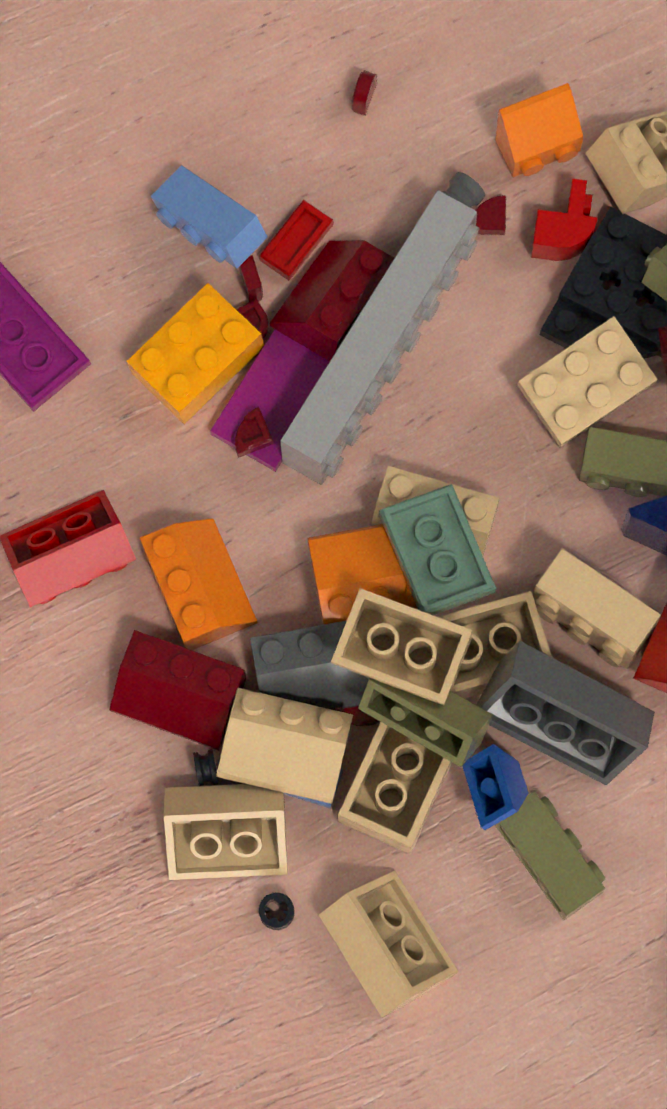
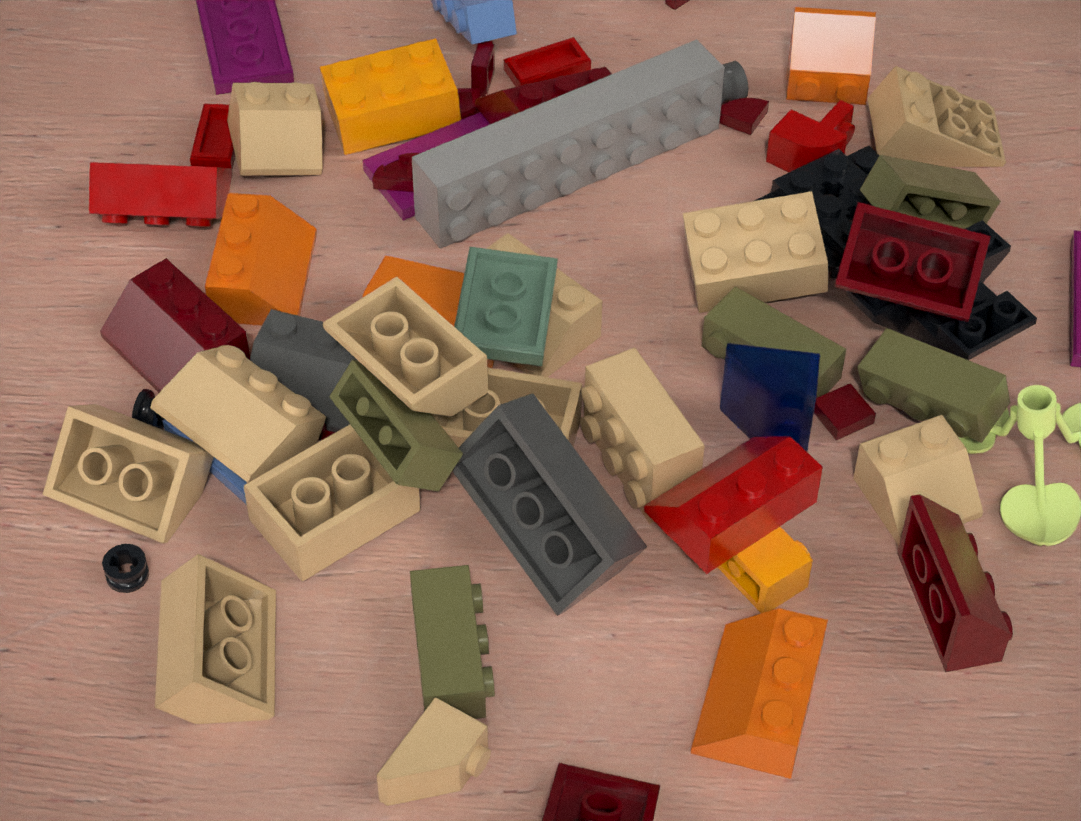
camera: 25 degrees right, 25 degrees down
blue slope [462,744,529,830] -> none
none -> red tile [190,103,236,169]
none -> tan slope [227,82,323,176]
none -> tan slope [376,697,491,806]

